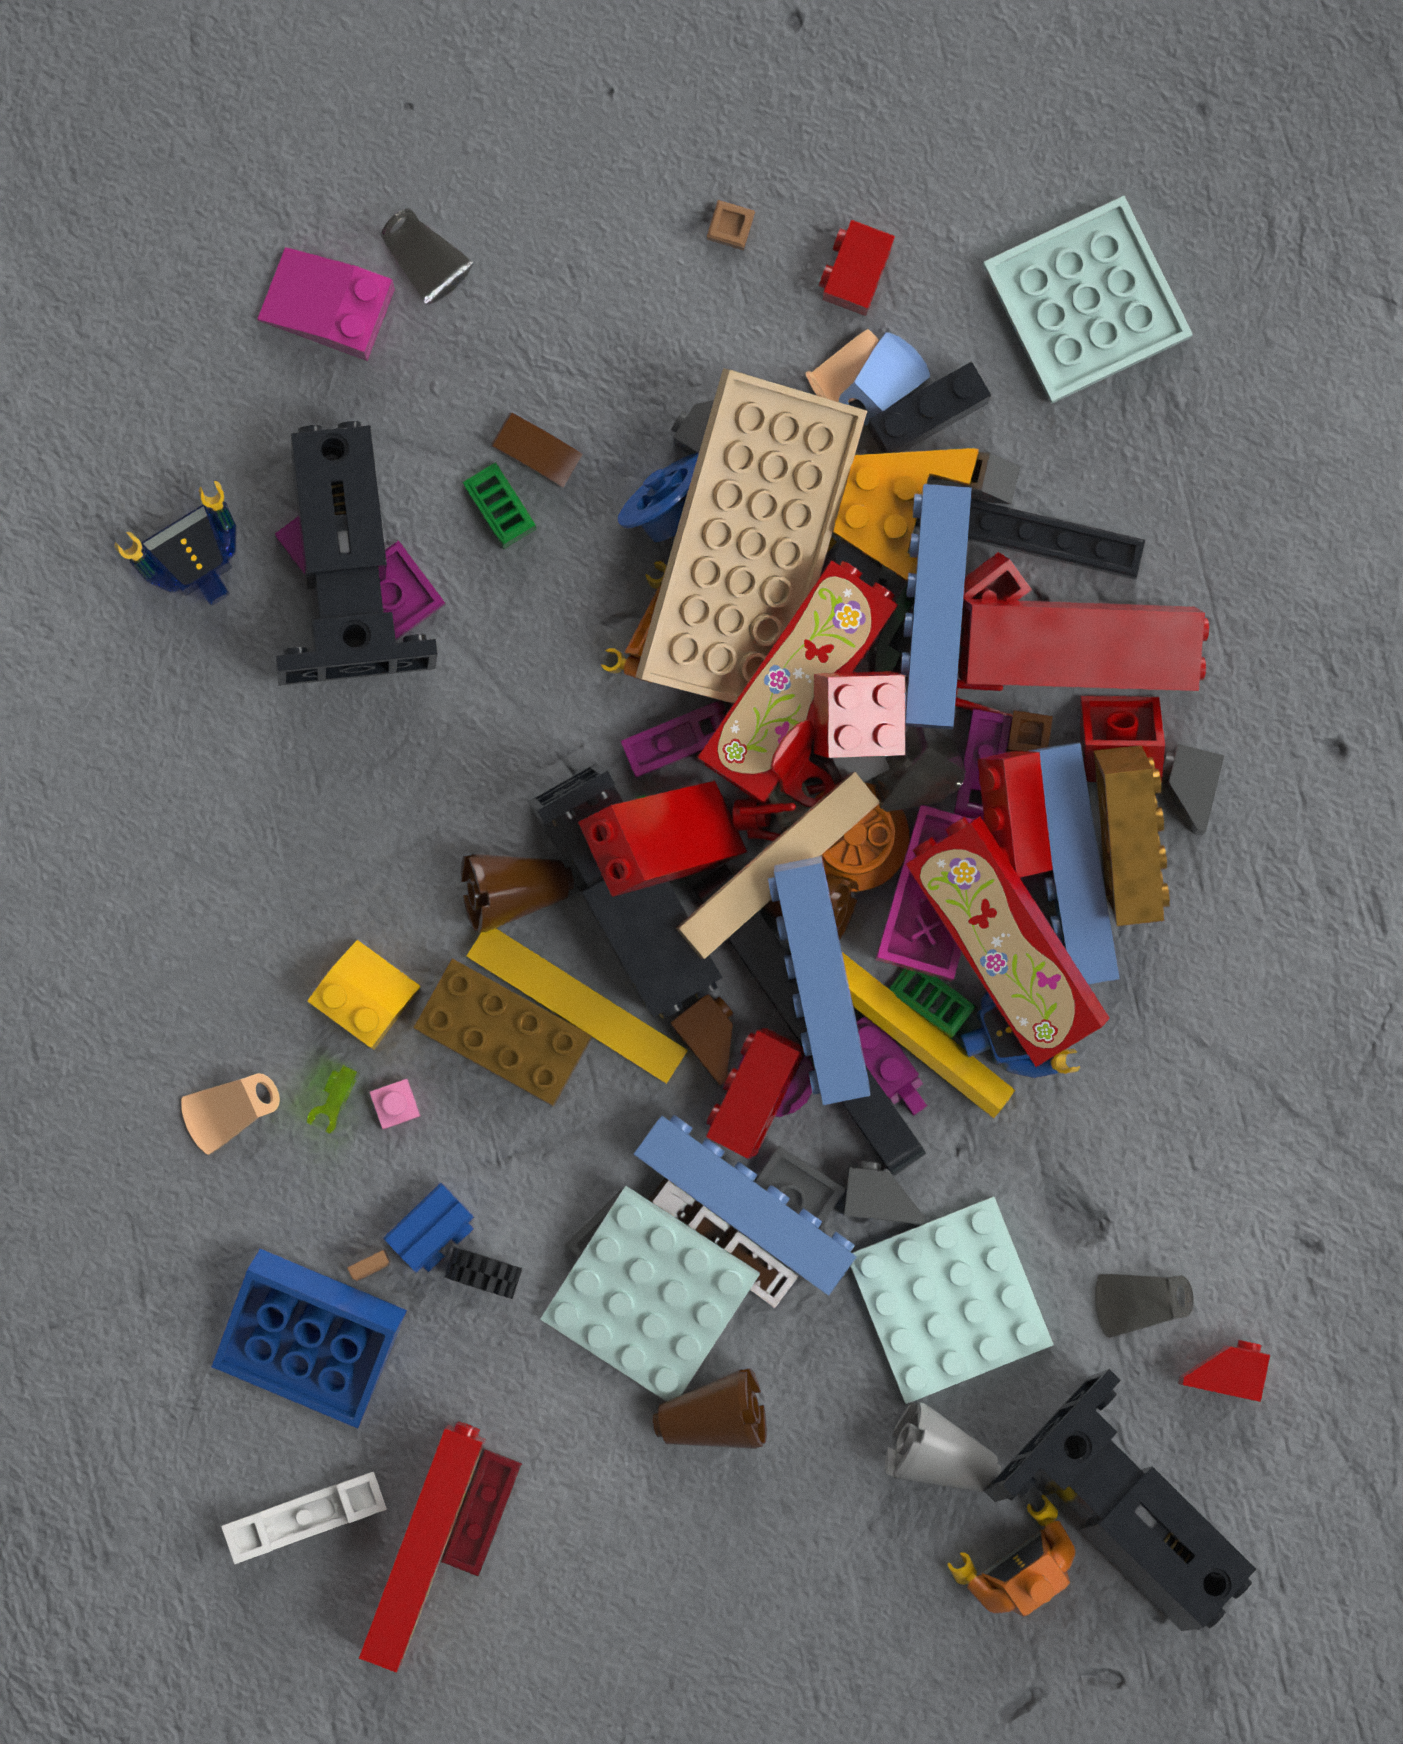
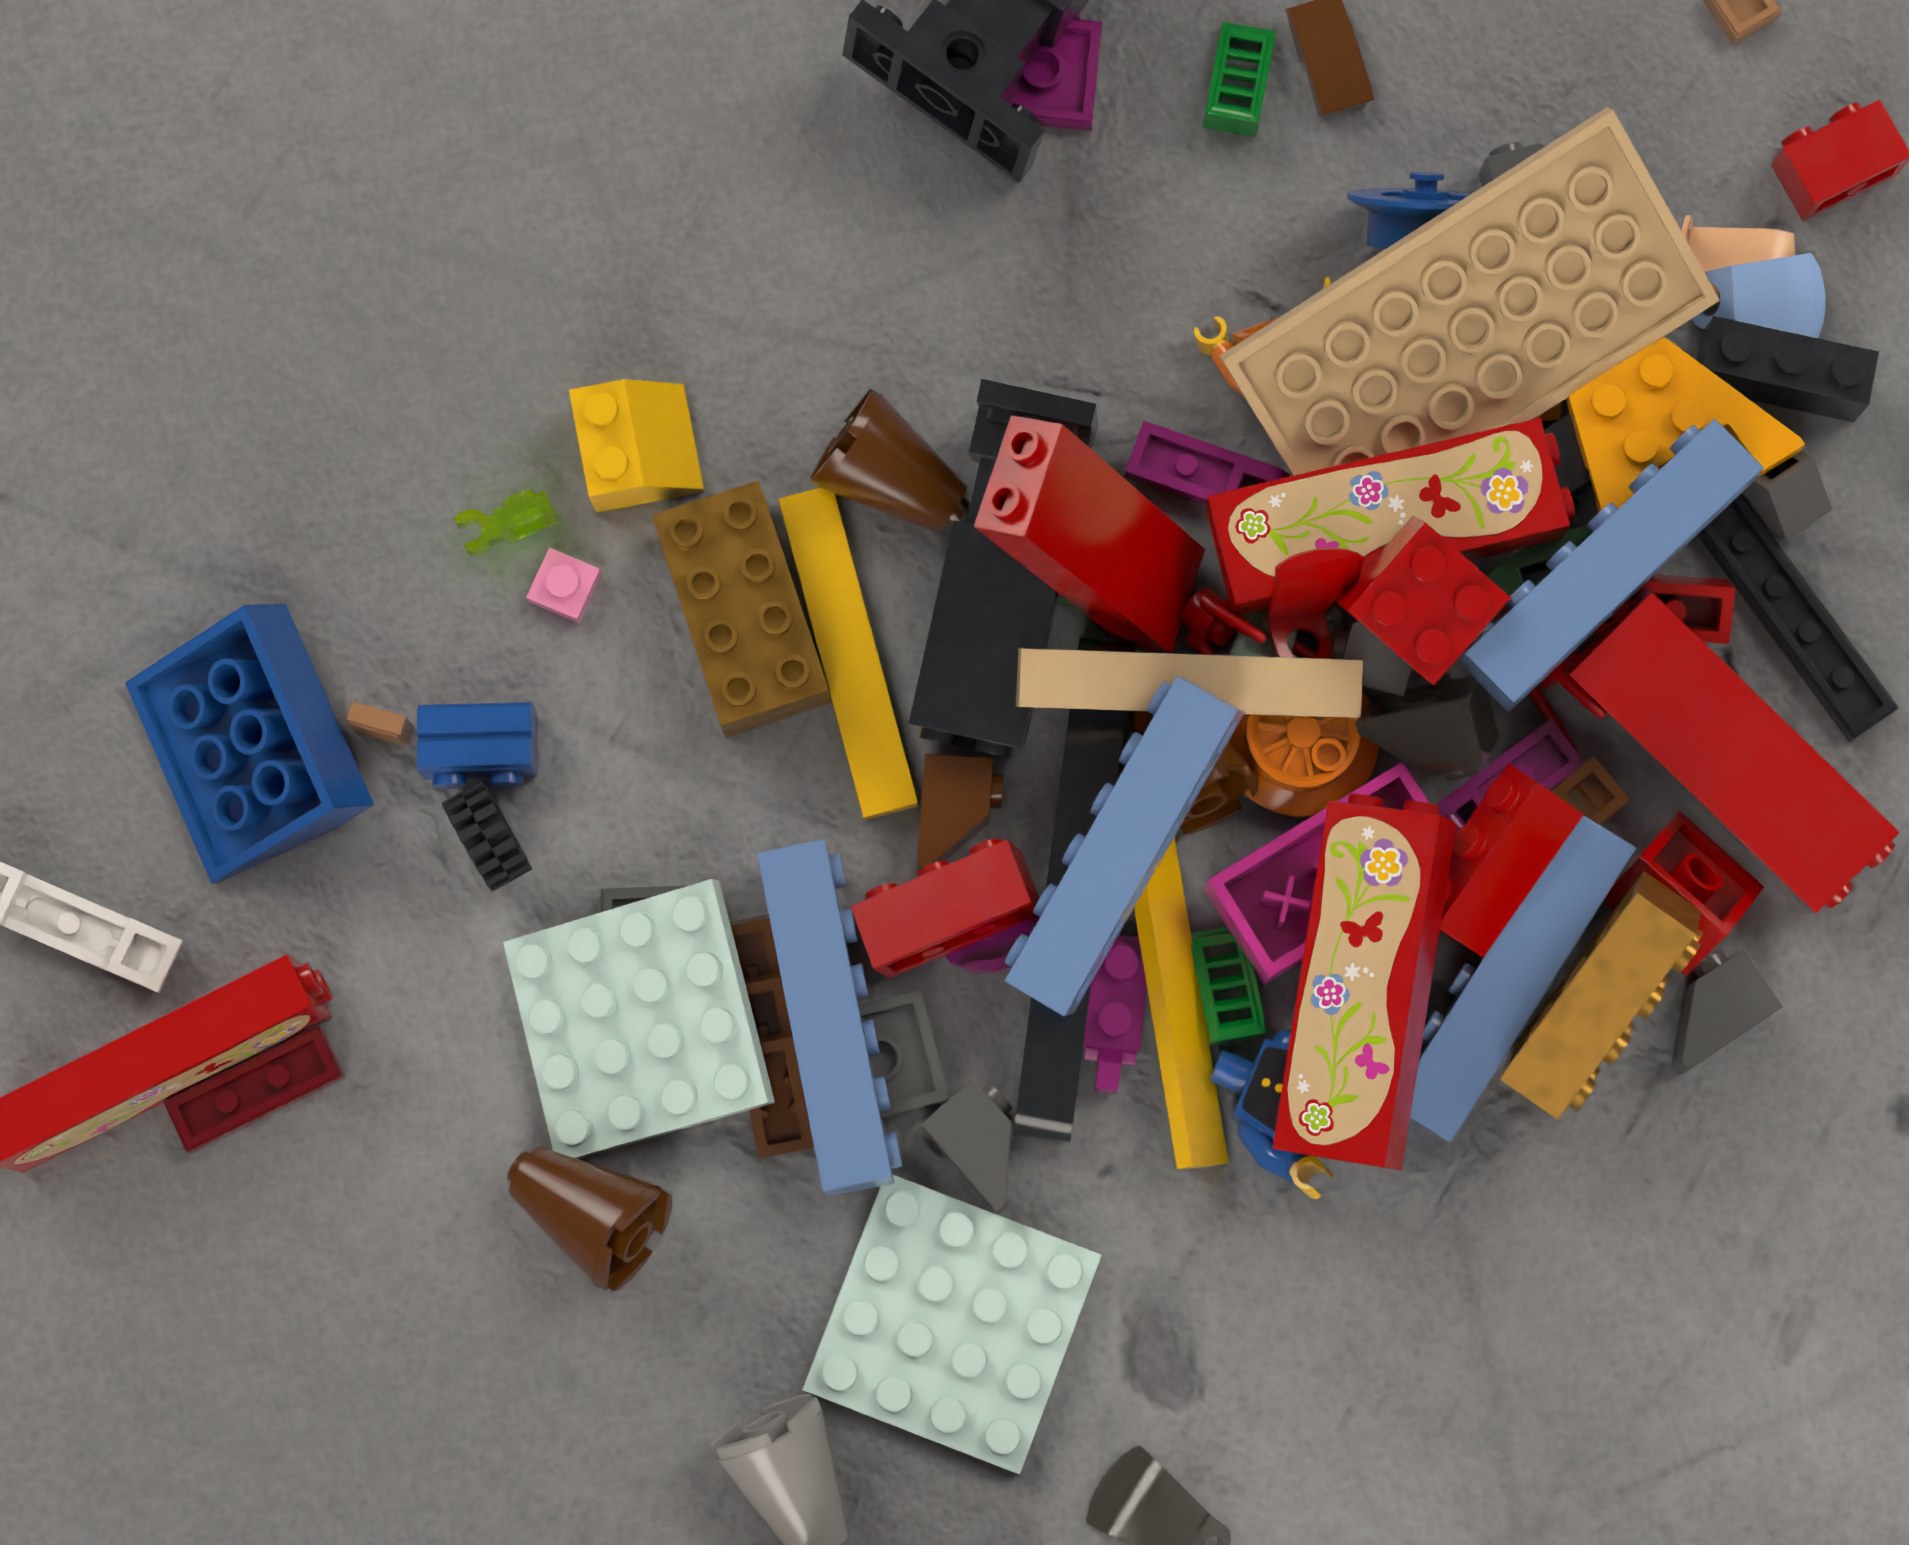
camera: 50 degrees right, 5 degrees down
light nougat piece [181,1073,280,1155] -> none

